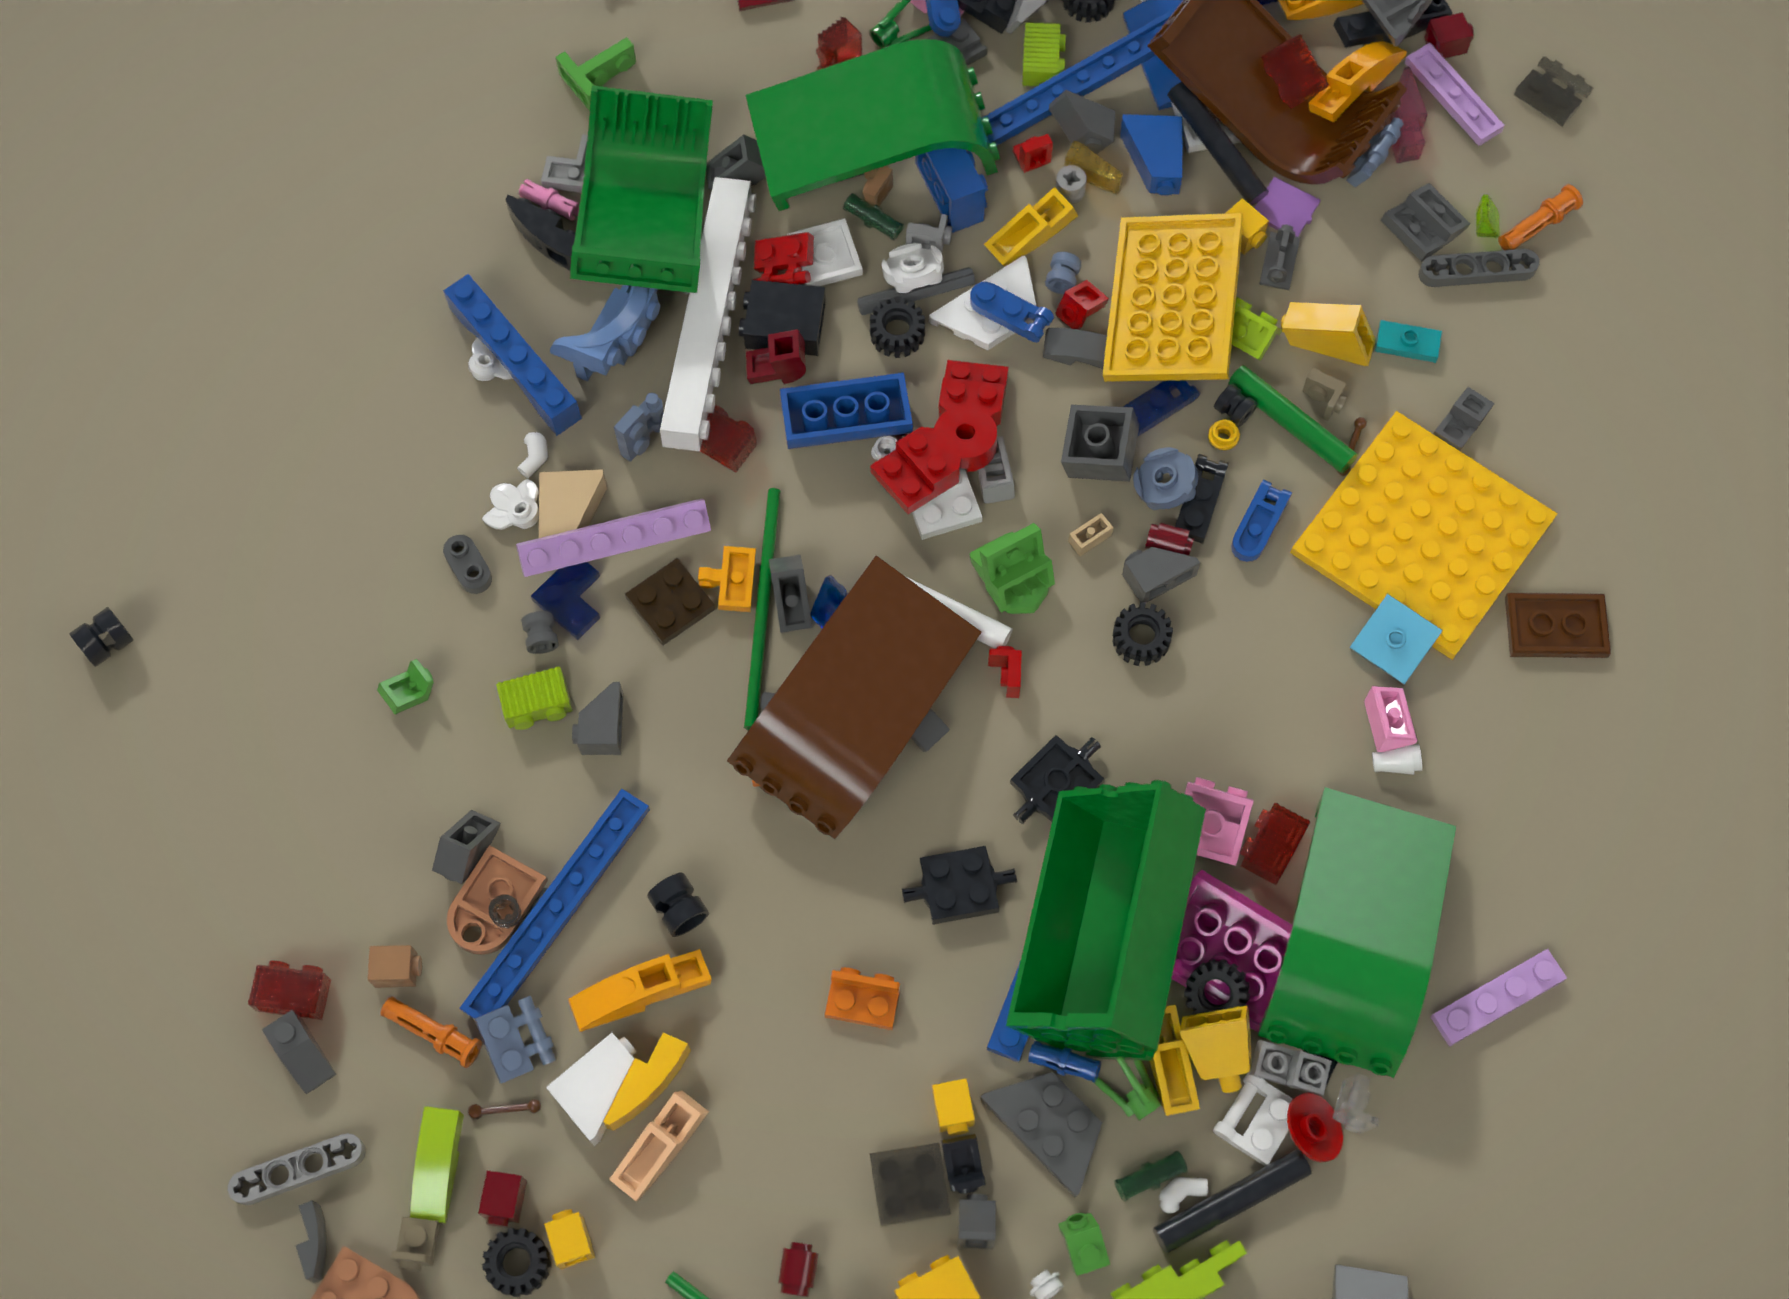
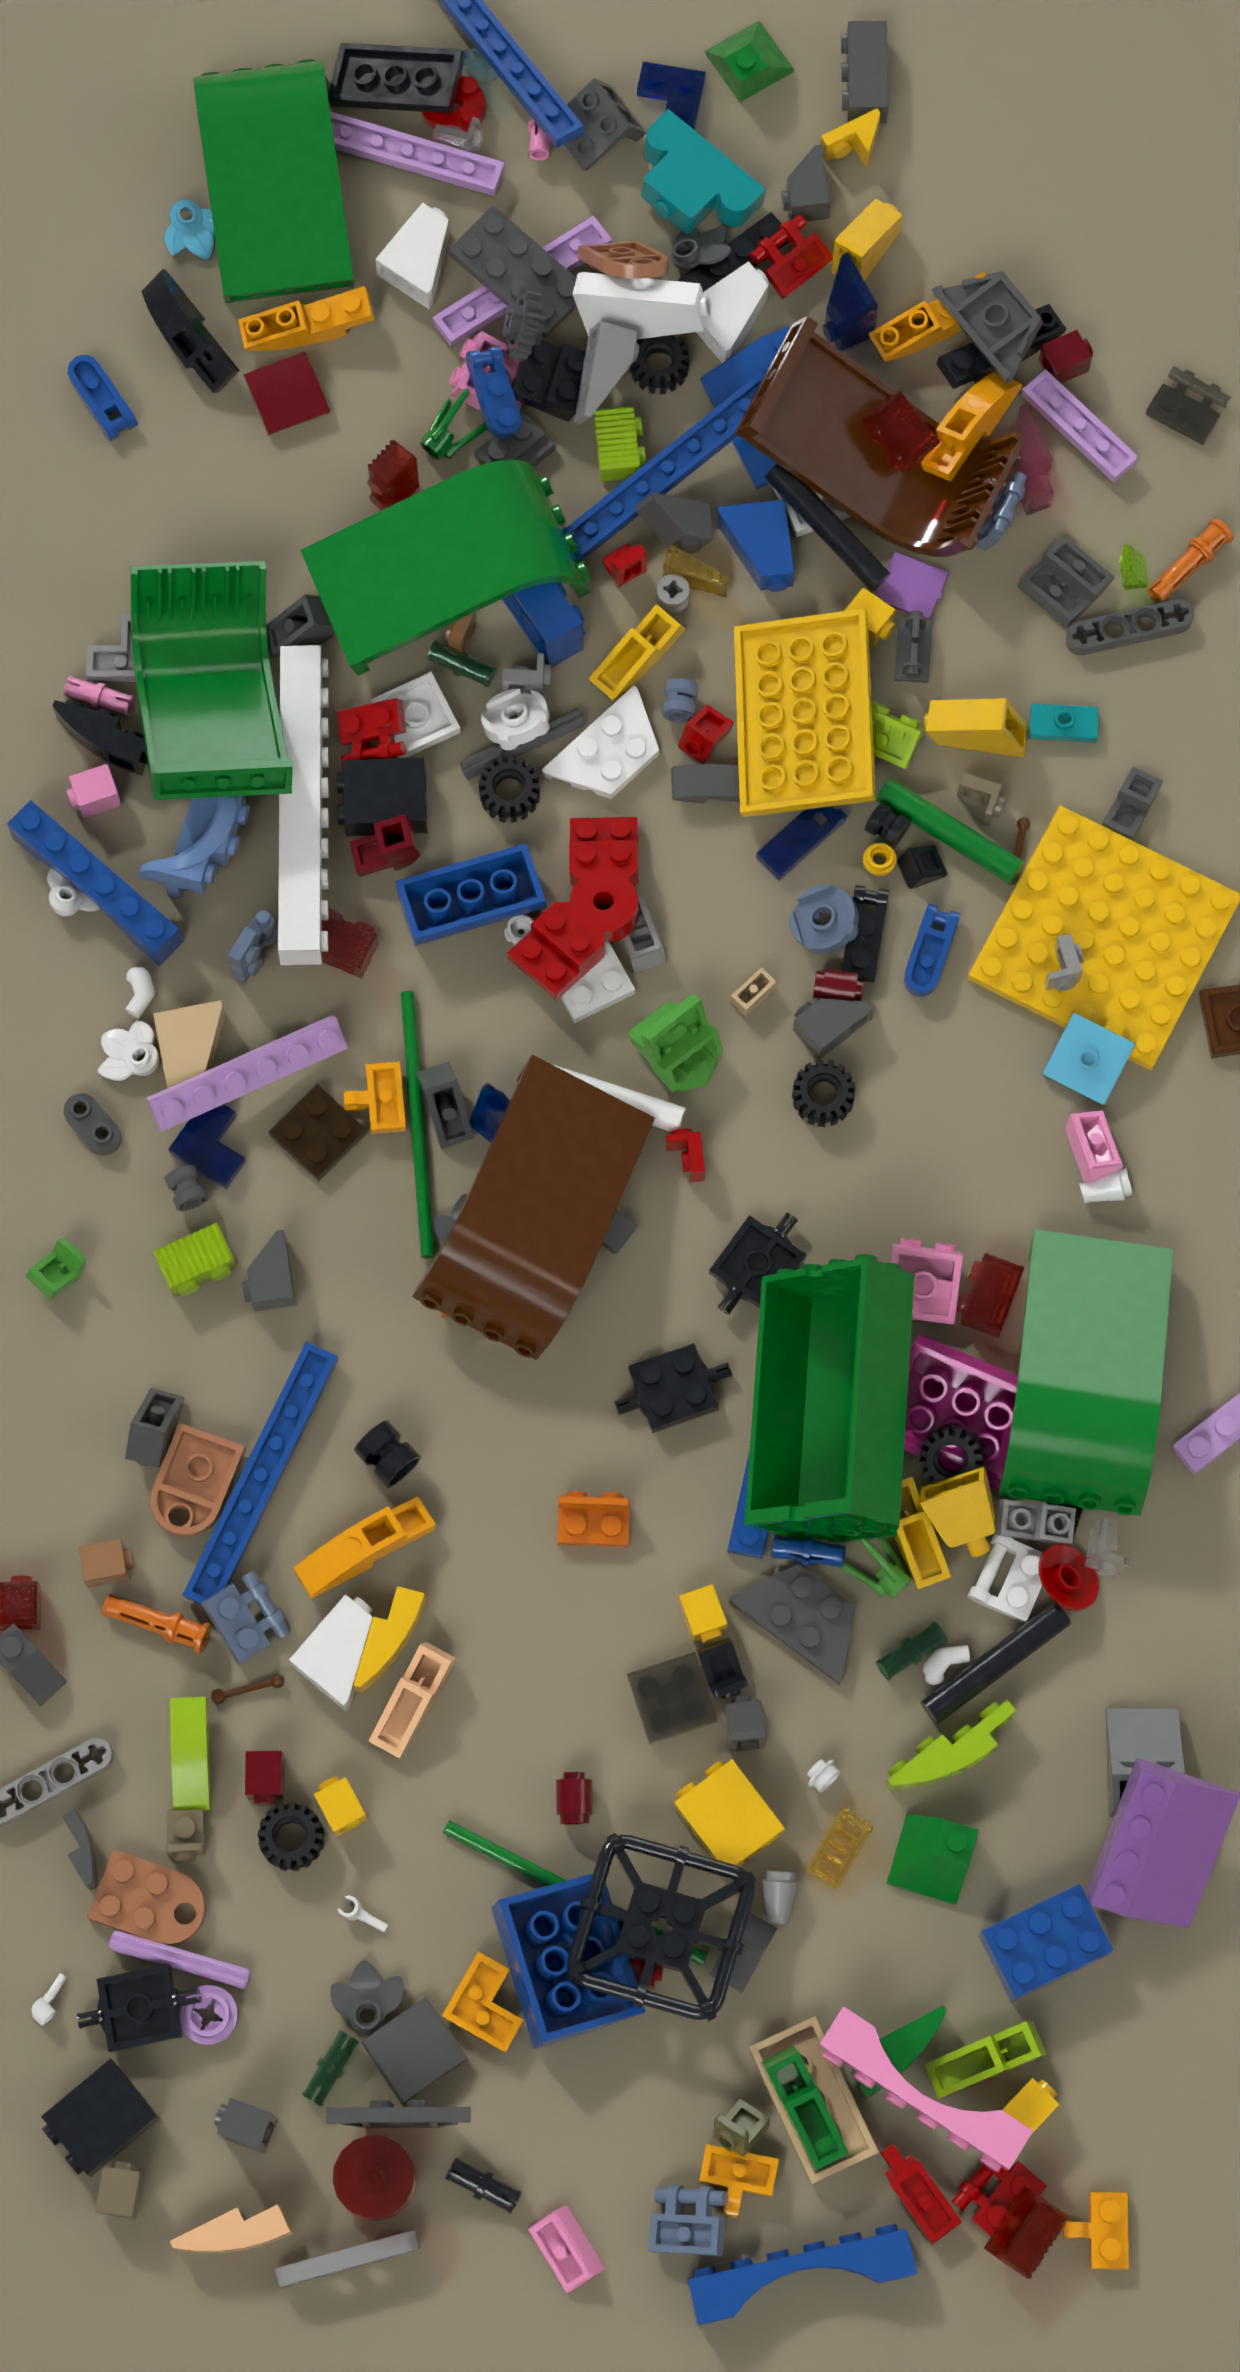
camera: 10 degrees left, 5 degrees up
clear smoke bush [488,895,522,928] -> none
bright green bracket [555,37,637,111] -> none
blue plate [970,282,1055,343] -> none
bright green bracket [1058,1213,1110,1276] -> none
dark grey brick [1061,404,1140,482] -> none
none -> bright pink brick [66,764,122,819]
none -> black slope [897,845,948,889]
none -> light grey bracket [1044,933,1084,992]

